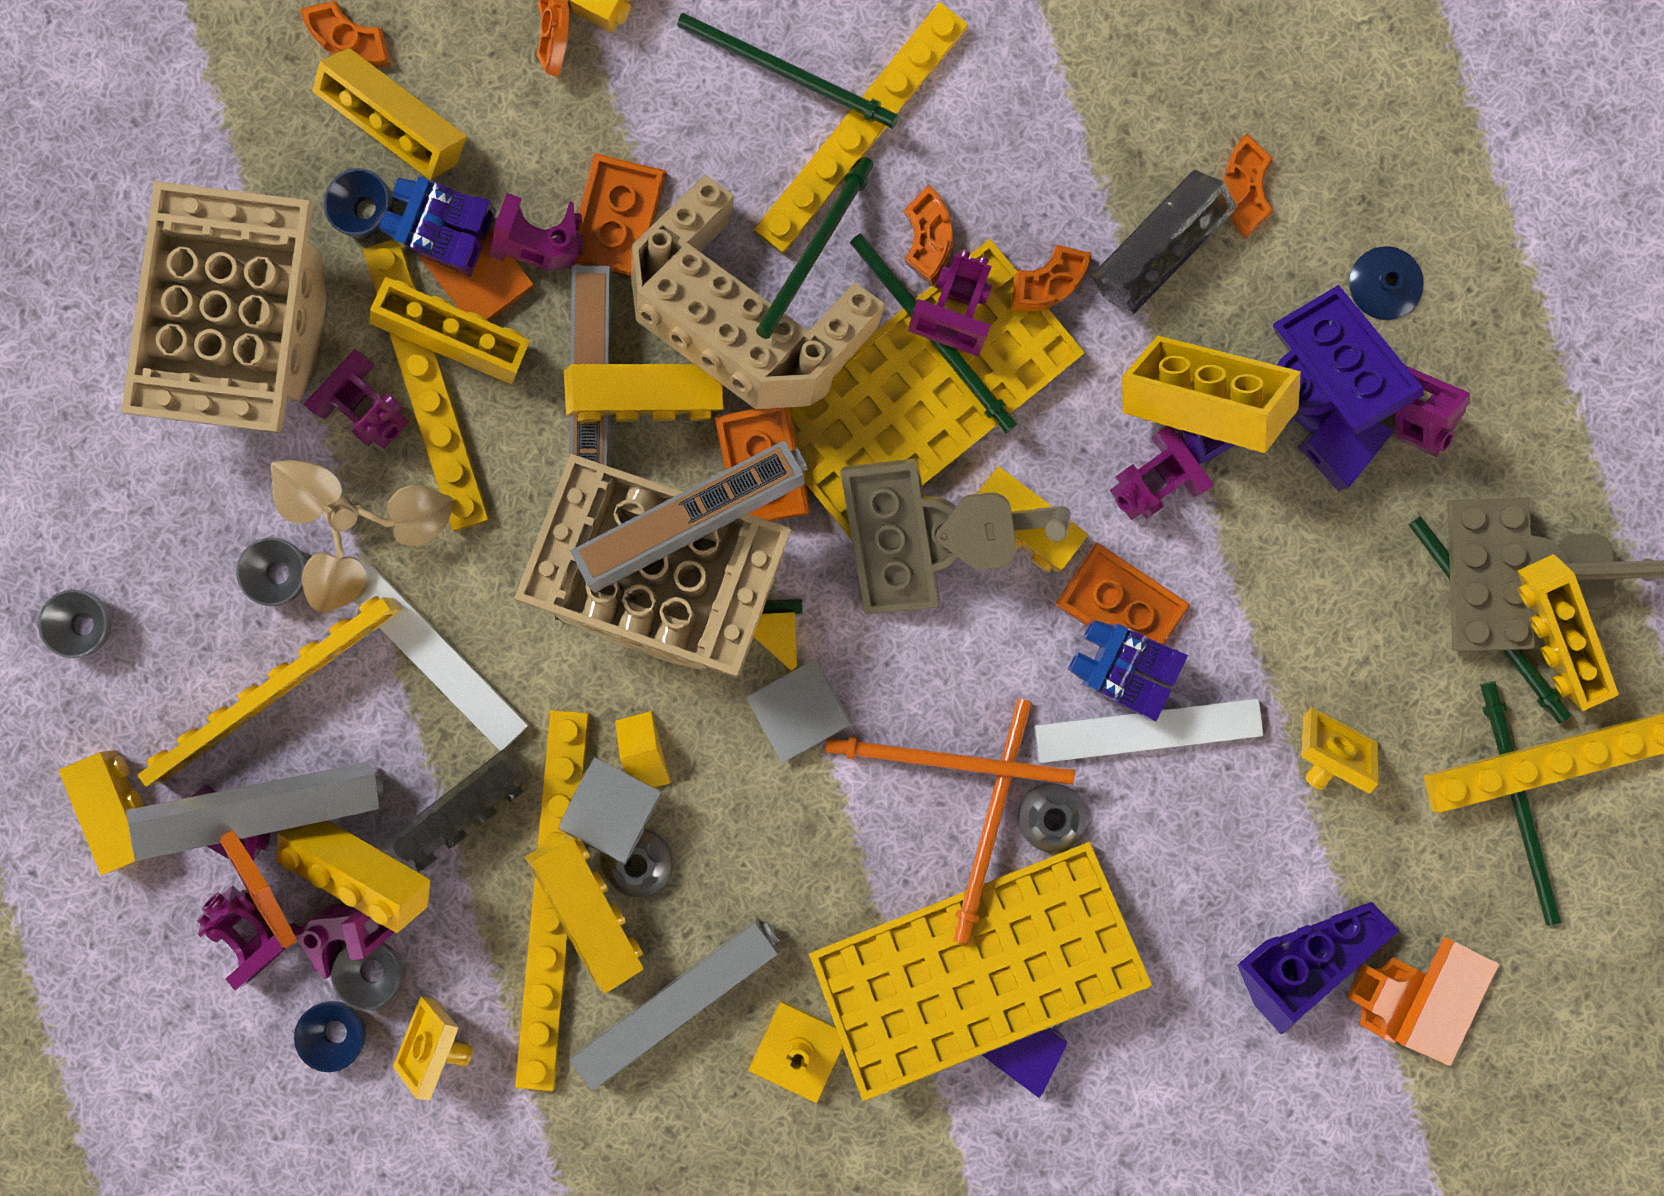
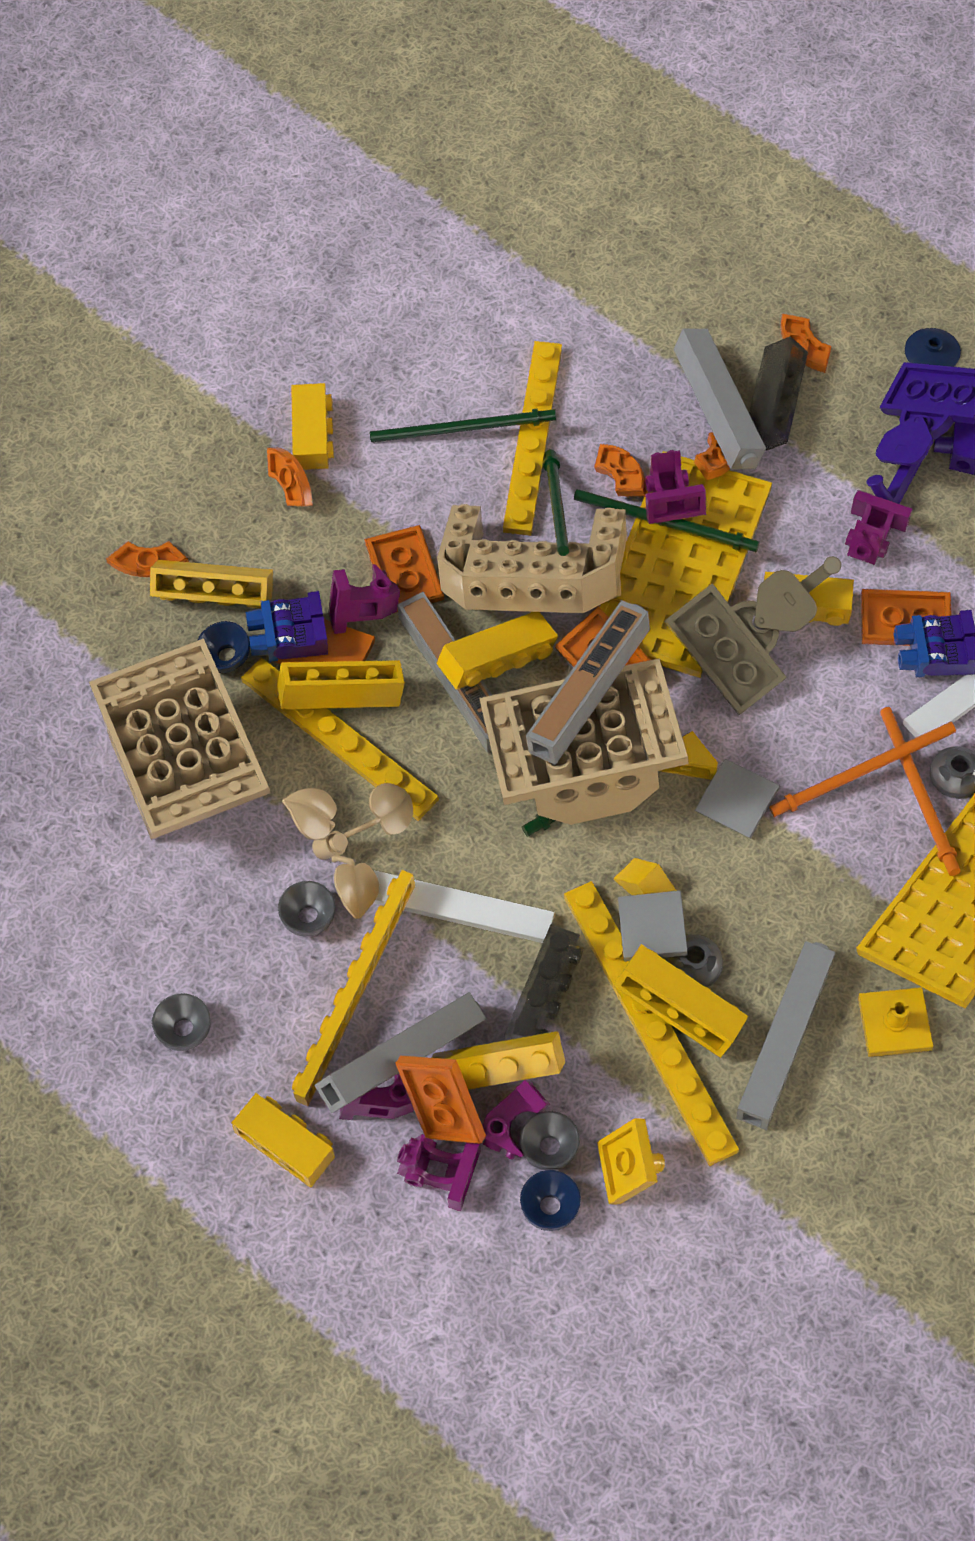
camera: 30 degrees left, 25 degrees down
magenta tile [303,349,409,449] -> none
yellow brick [1122,335,1301,453] -> none
none -> light grey brick [674,328,766,469]

